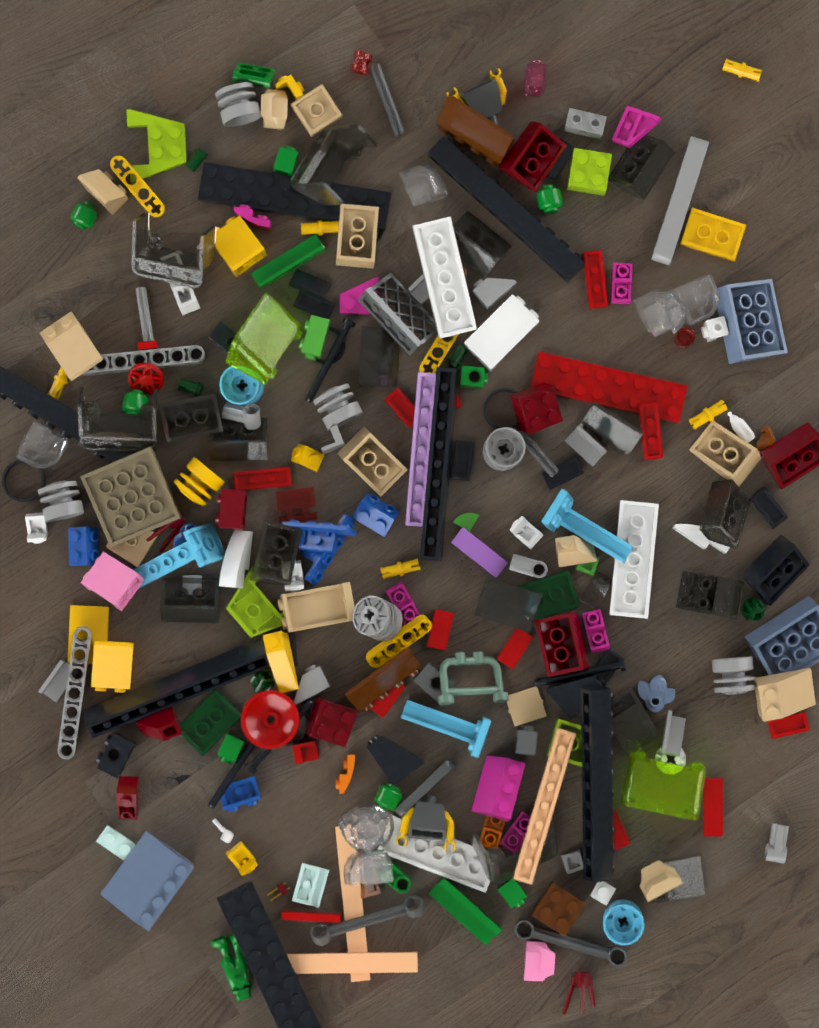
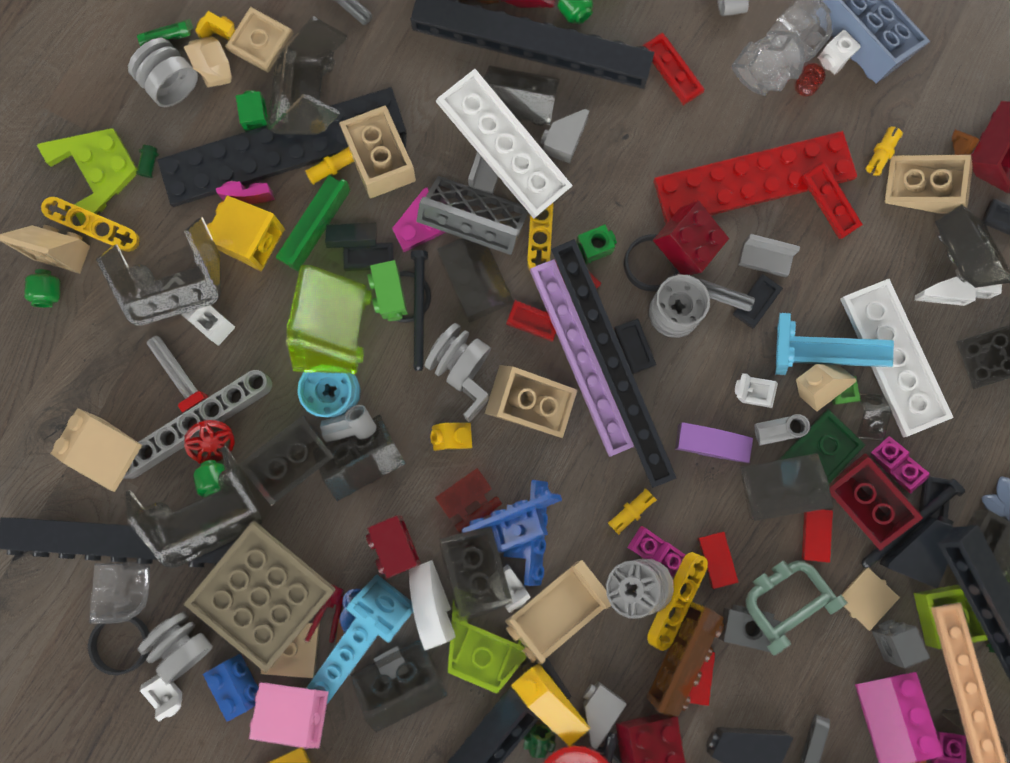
camera: 30 degrees left, 5 degrees down
yellow pin [48,367,69,399] -> none
yellow wheel [173,457,225,507] -> none
dark green pin [178,378,203,397] -> none
black torso [208,322,251,360] -> none
red tile [233,467,292,491] -> none
blue bracket [352,493,399,537] -> none
clear brick [399,165,448,207] -> none
medium azure bracket [401,700,491,758] -> none
dark green pin [447,344,468,369] -> none
bright green tile [453,513,479,532] -> none
white panel [464,294,540,372] -> none
clear smoke slope [580,402,644,455] -> none
dark pink slope [611,262,632,305] -> none
white piece [728,412,755,443] -> none

